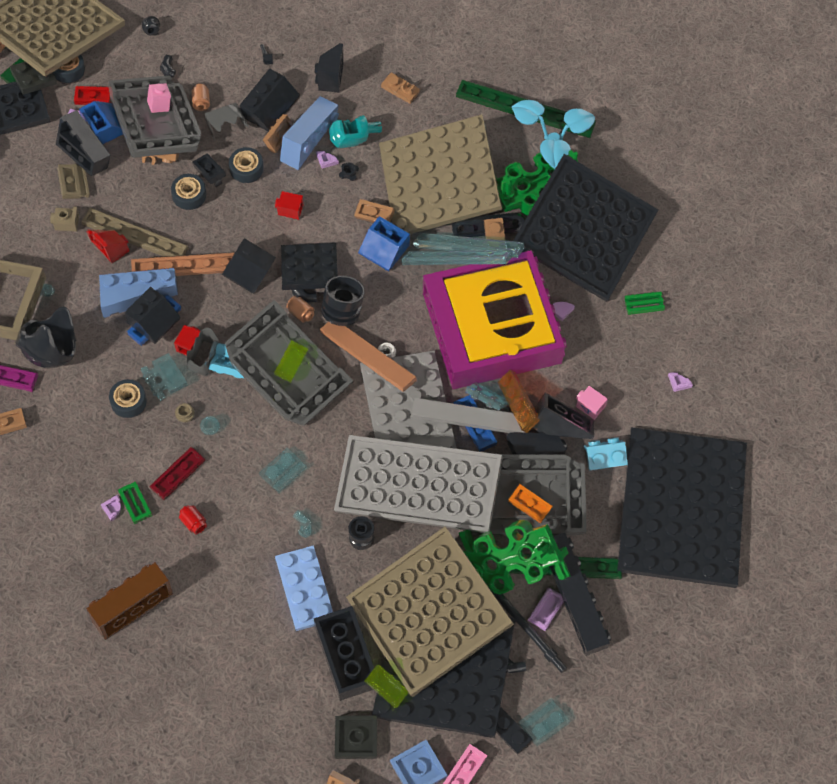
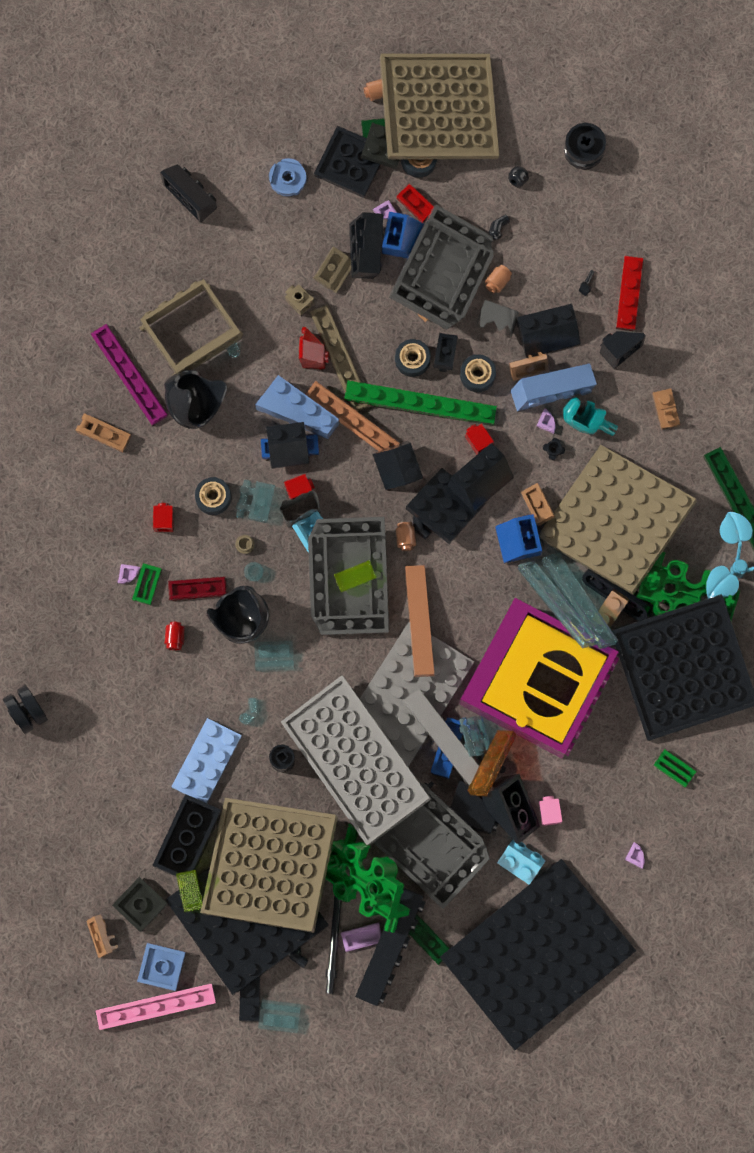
camera: 45 degrees right, 15 degrees up
reddish brown brick [86,562,173,640] -> none
bright pink brick [147,83,171,113] -> none
black wheel [321,276,365,326] -> none
white plate [378,342,396,358] -> none
orange plate [508,484,553,524] -> none
lavender tile [553,302,575,321] -> none
none -> black wheel [3,684,48,734]
none -> red brick [153,503,174,532]
none -> black piece [206,586,269,644]
none -> green plate [344,380,497,426]
none -> black slope [447,443,514,512]
none -> red plate [616,256,643,331]

